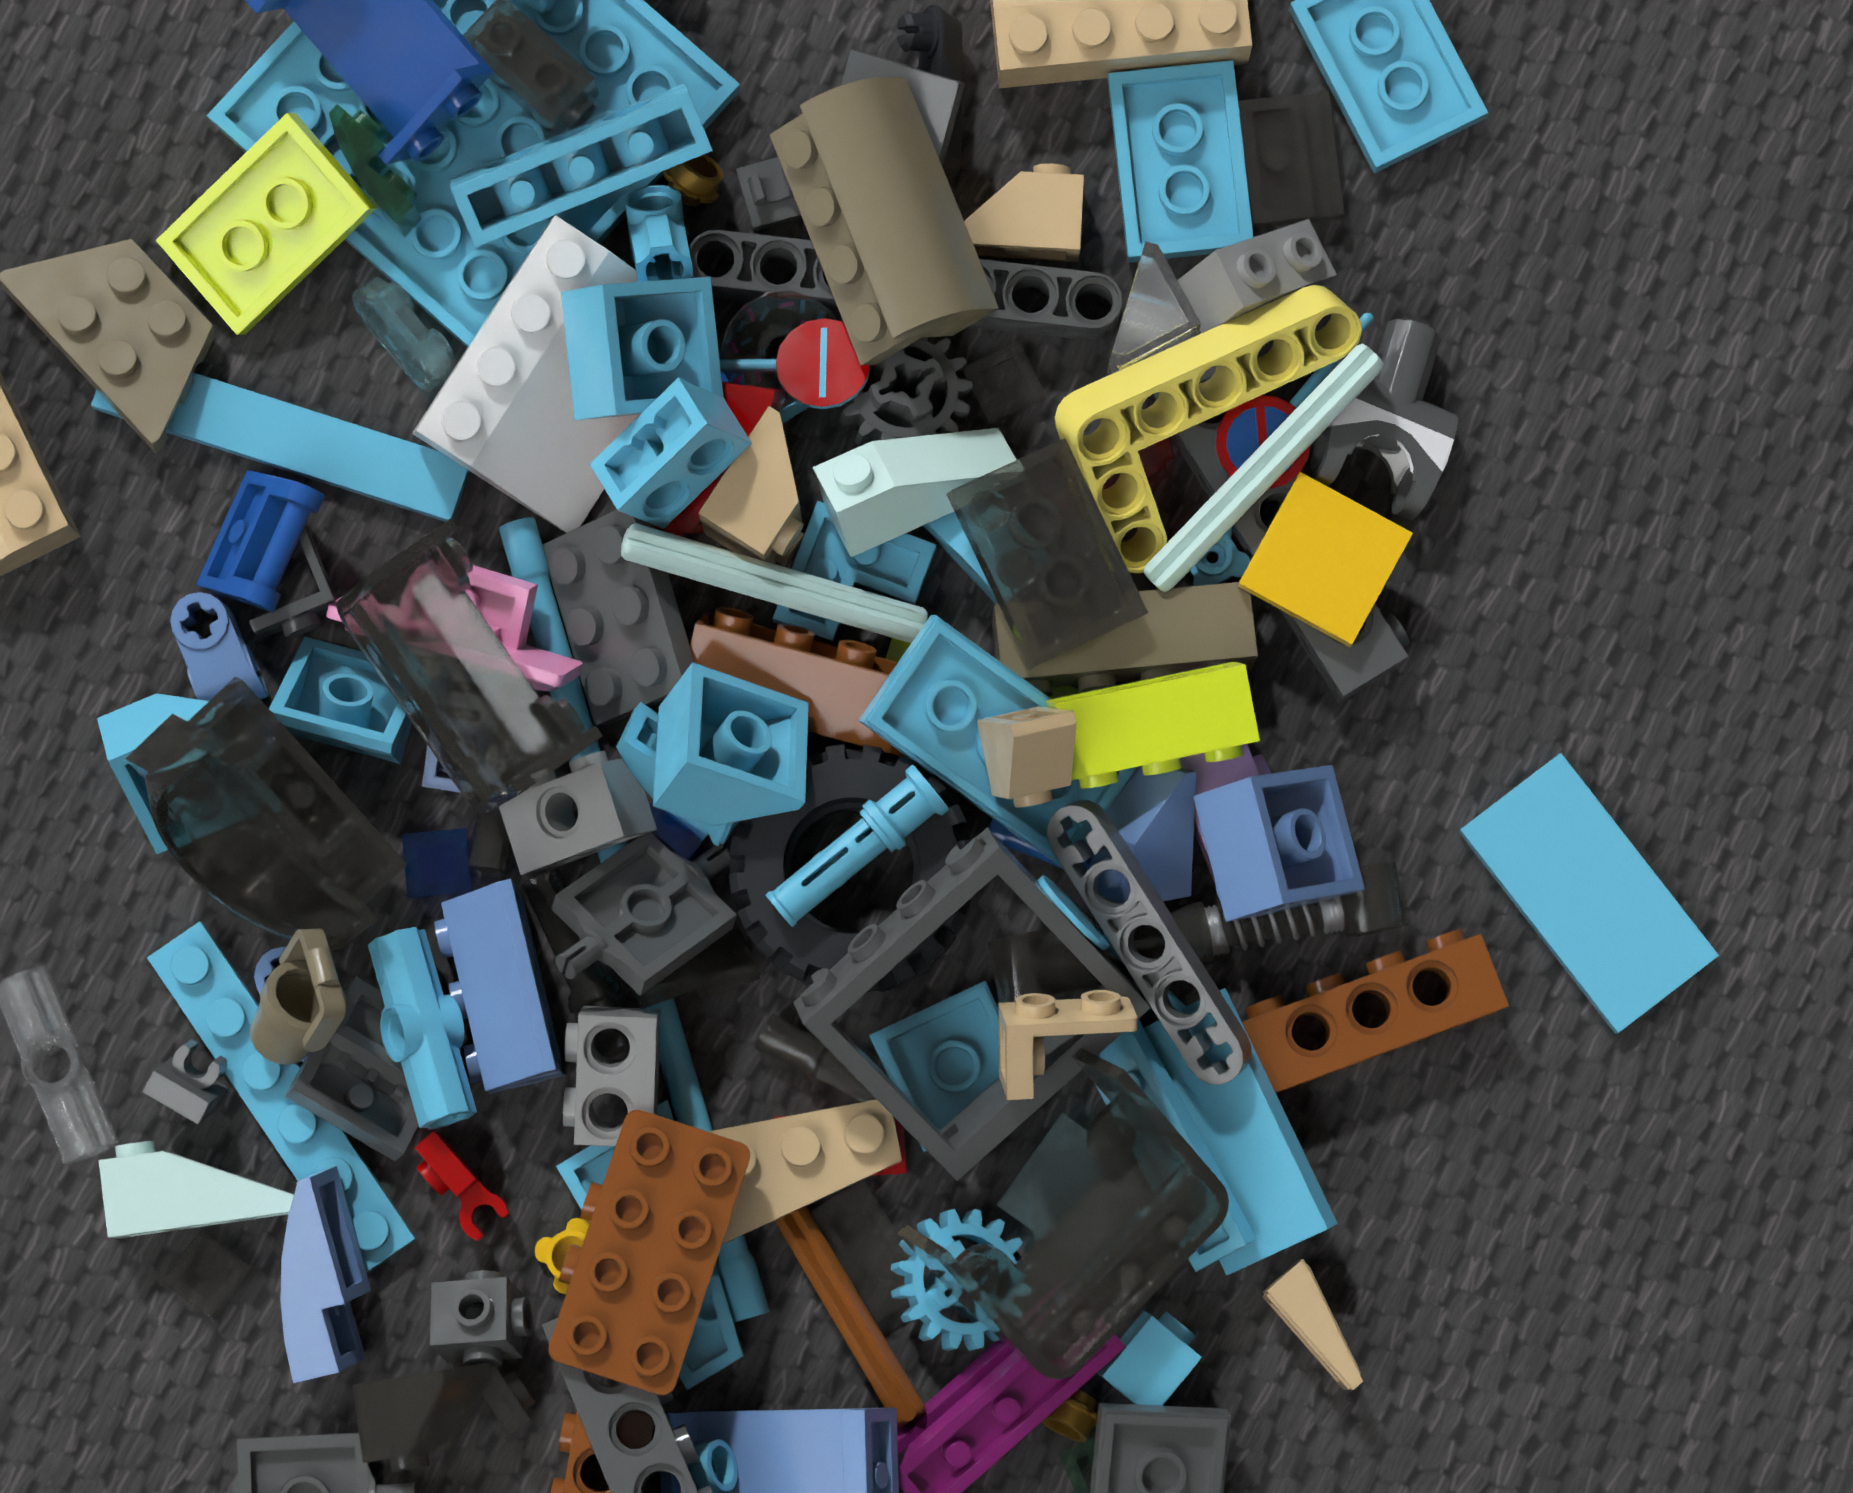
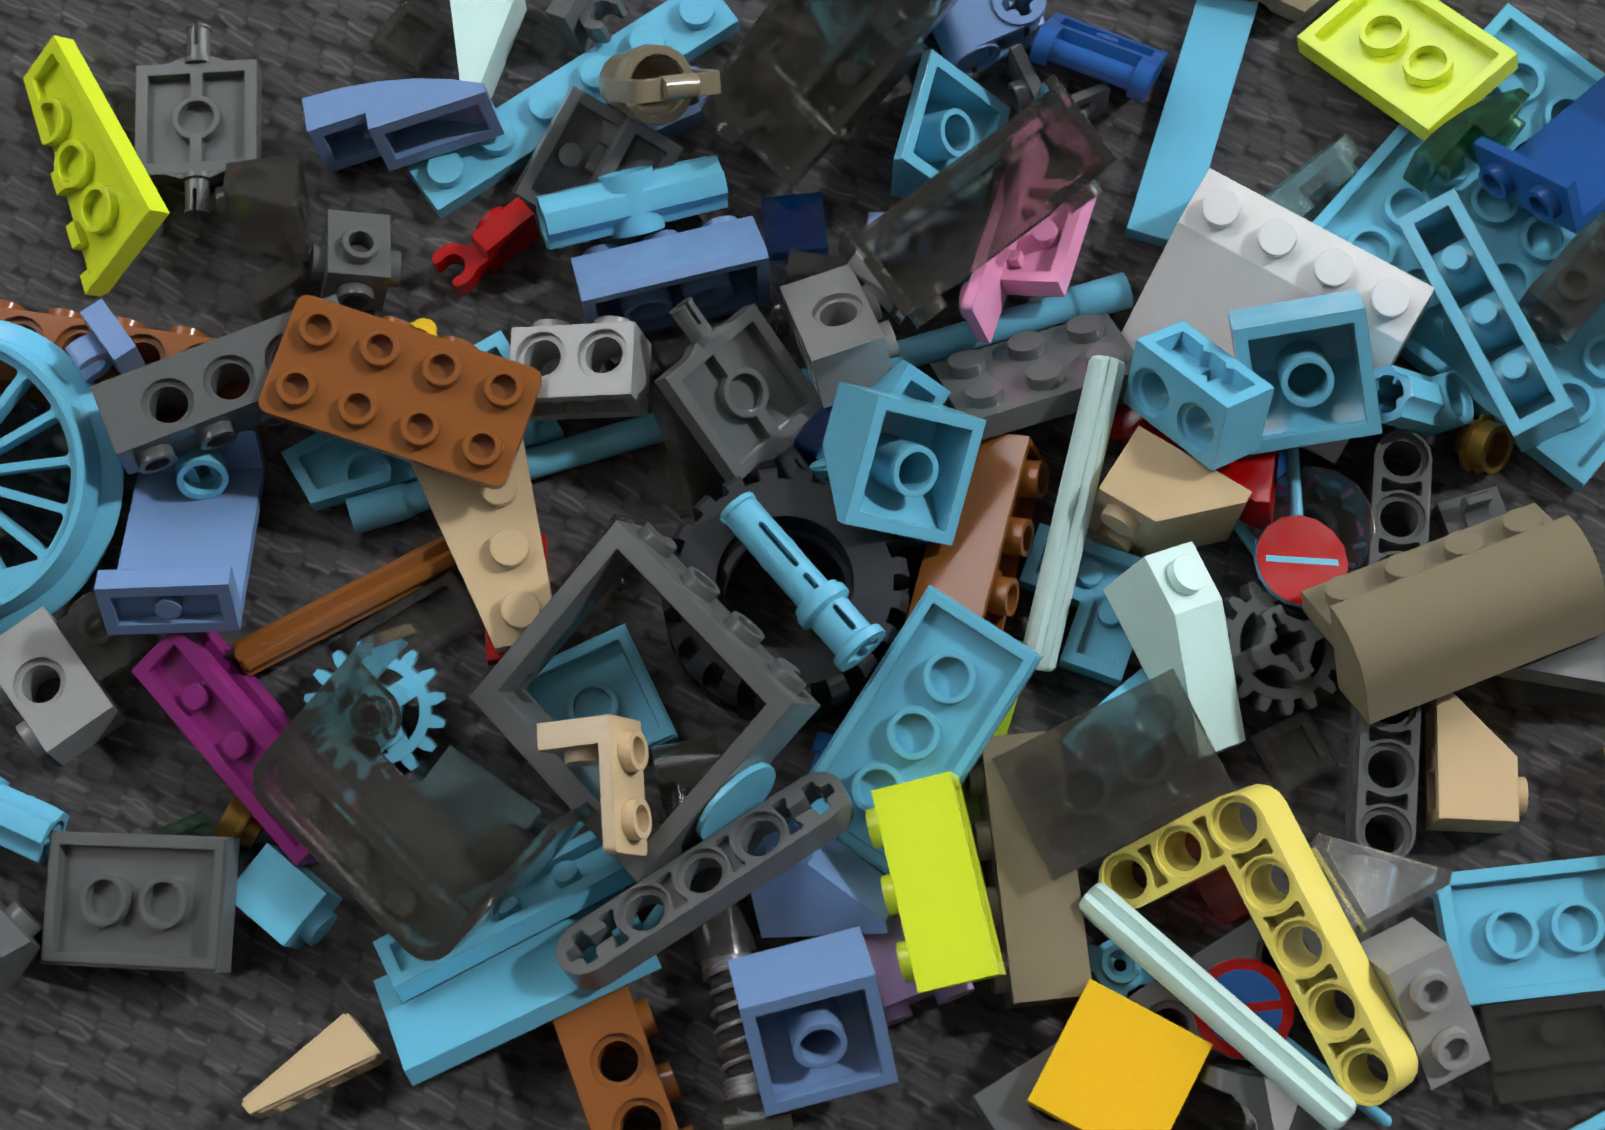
camera: 90 degrees right, 10 degrees down
tan slope [977,706,1076,808] -> none

